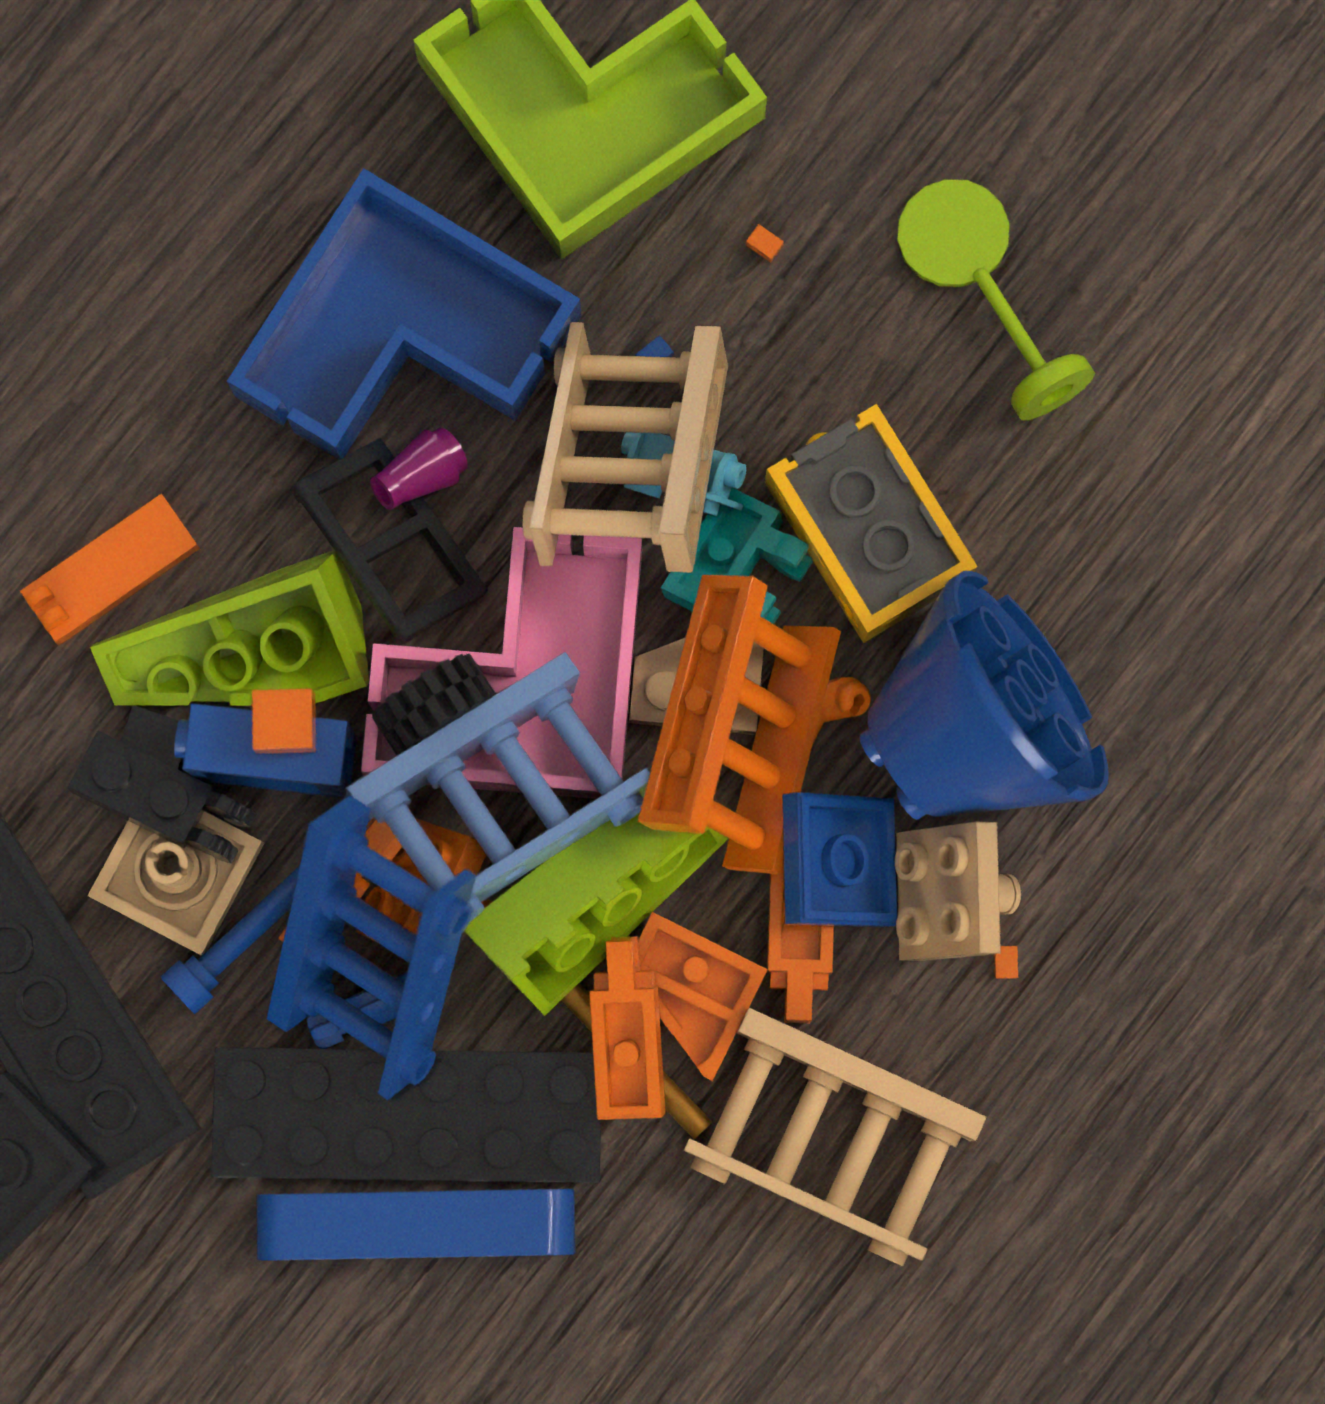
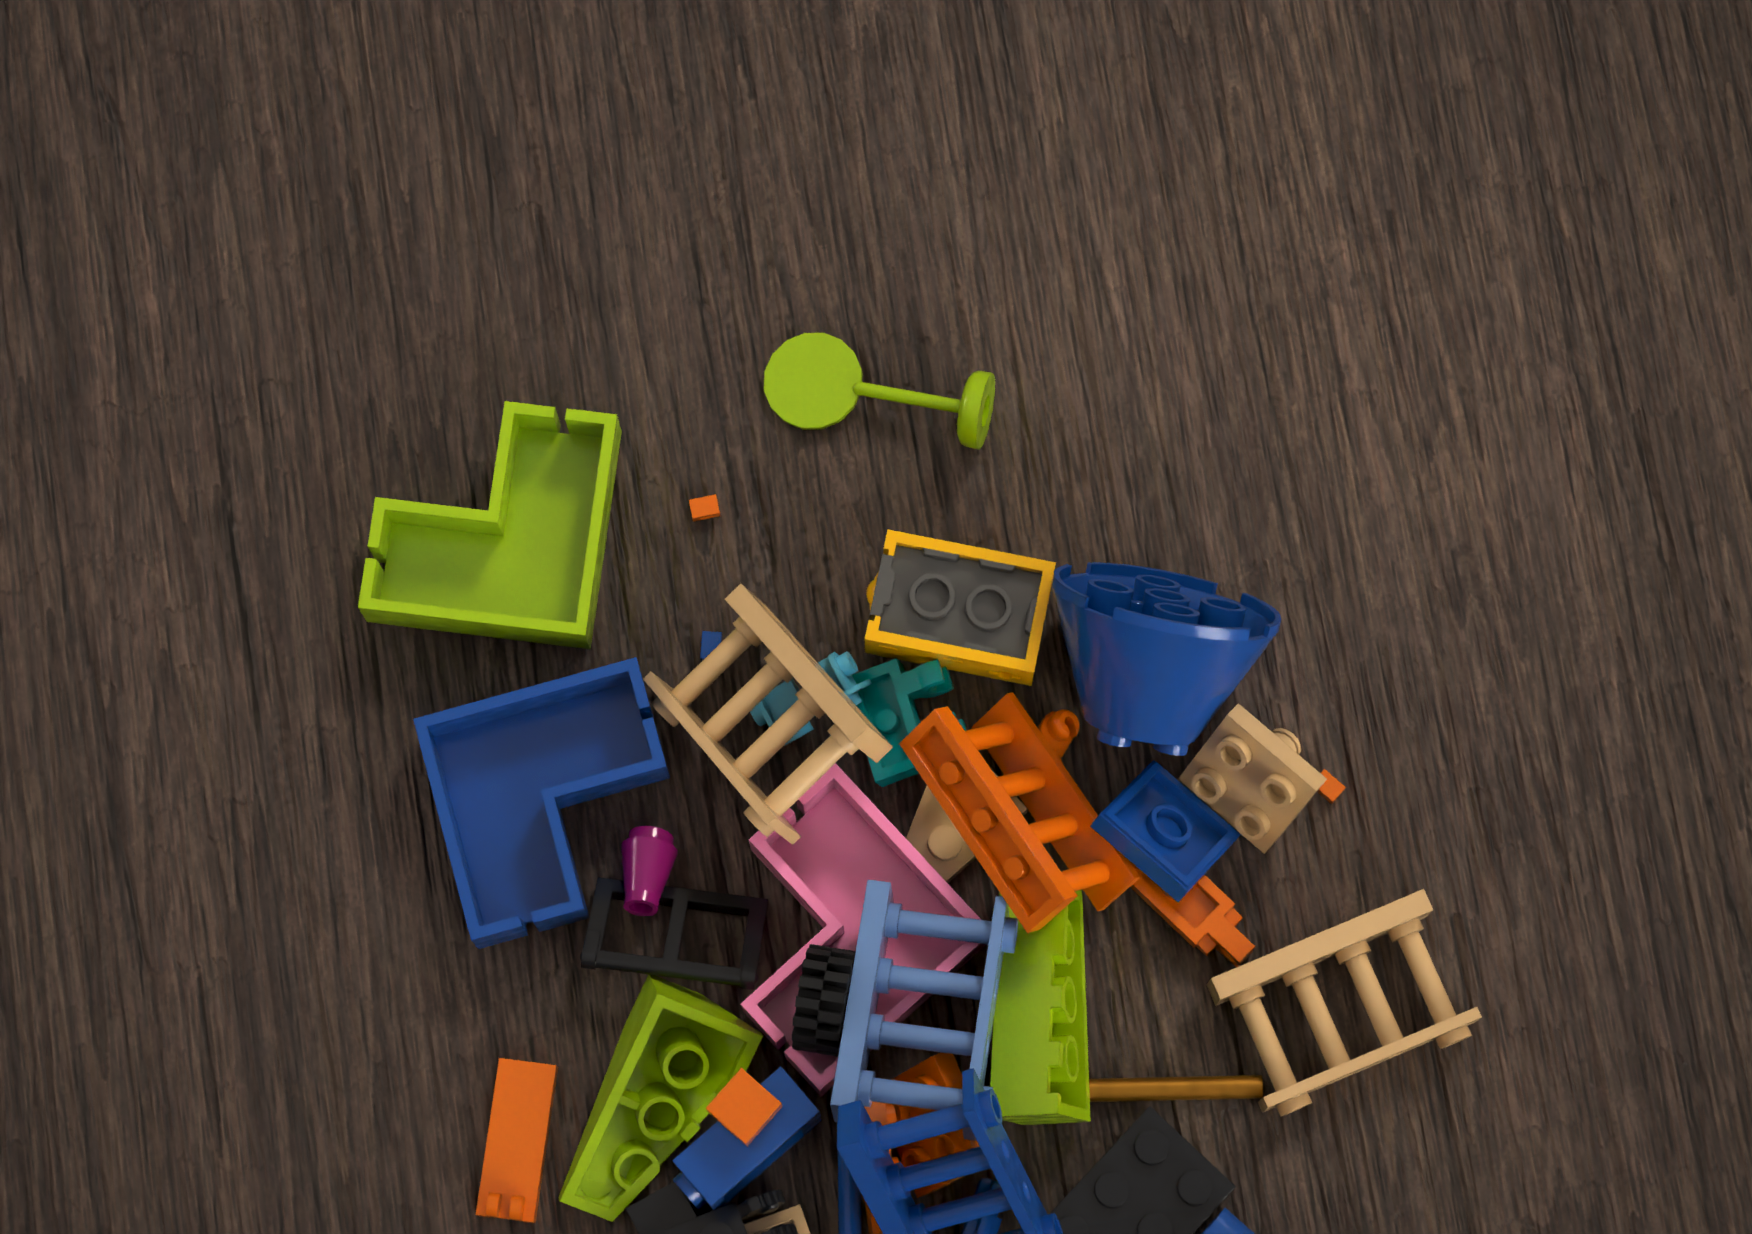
camera: 45 degrees left, 5 degrees down
orange hinge [589,936,666,1120] -> none
orange wing [638,912,768,1081] -> none

